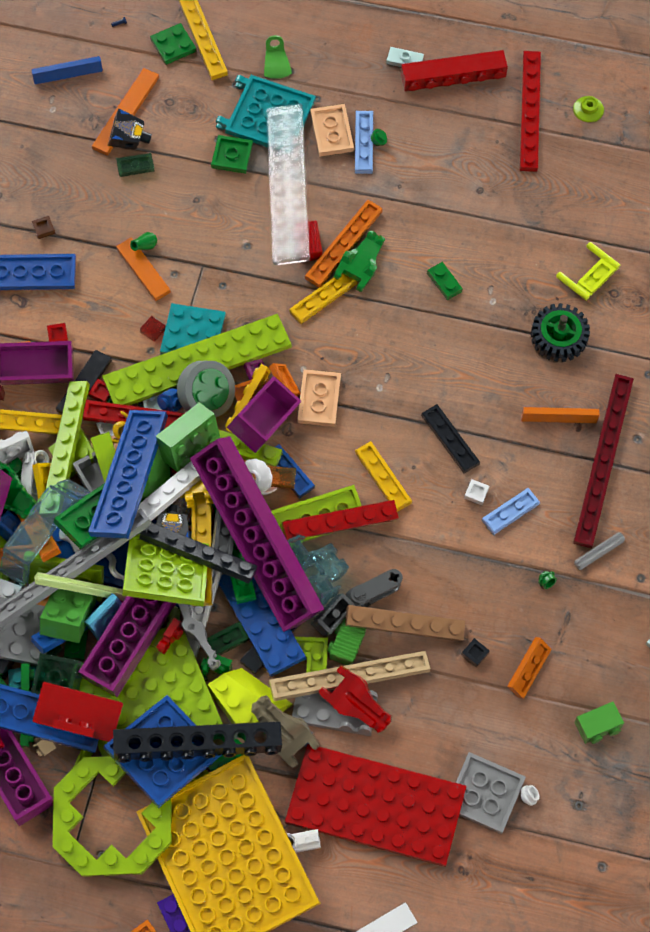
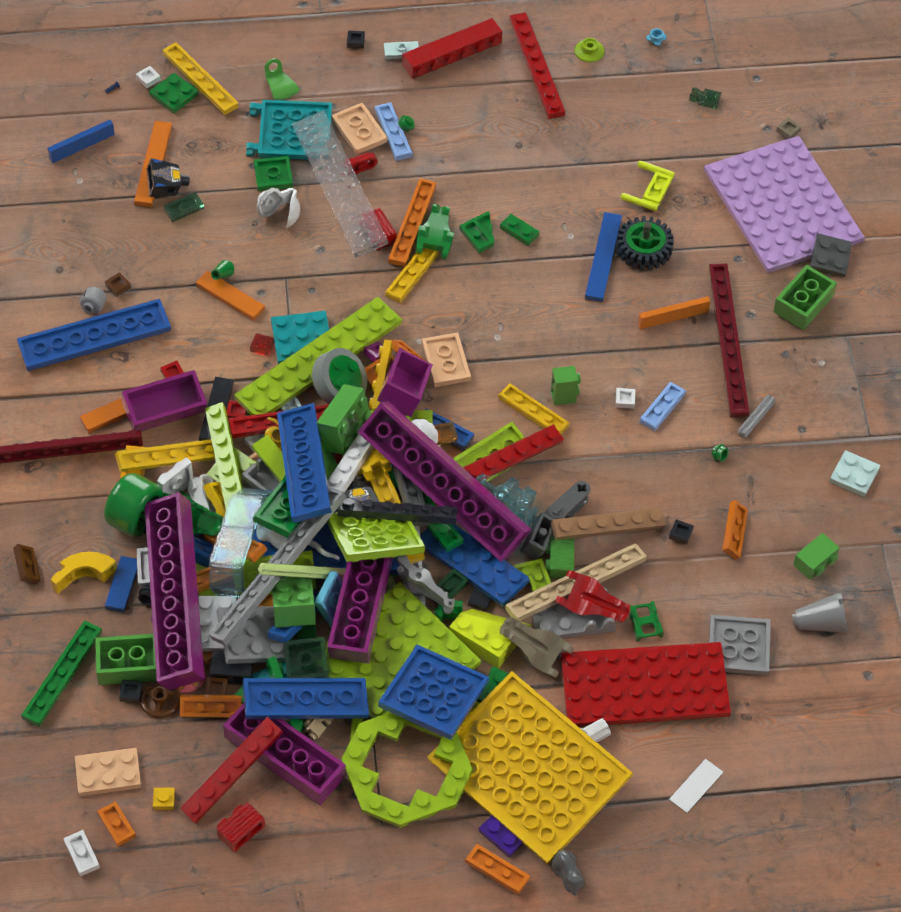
camera: 20 degrees left, 10 degrees down
red bracket [32,682,123,742] -> none
black brick [113,722,282,763] -> none
red plate [156,618,184,655] -> none
blue plate [157,388,182,412] -> none
black tile [421,404,480,474] -> none
white plate [521,785,540,806] -> none
none -> light grey head [79,287,107,314]
none -> white plate [136,66,161,88]
none -> white animal [256,188,300,228]
none -> red plate [343,152,378,176]
none -> black plate [347,30,365,49]
none -> green wing [459,211,494,253]
none -> bright green brick [550,366,581,405]
none -> blue tile [585,212,622,302]
none -> green piece [629,601,664,642]
none -> light grey cone [792,593,848,632]

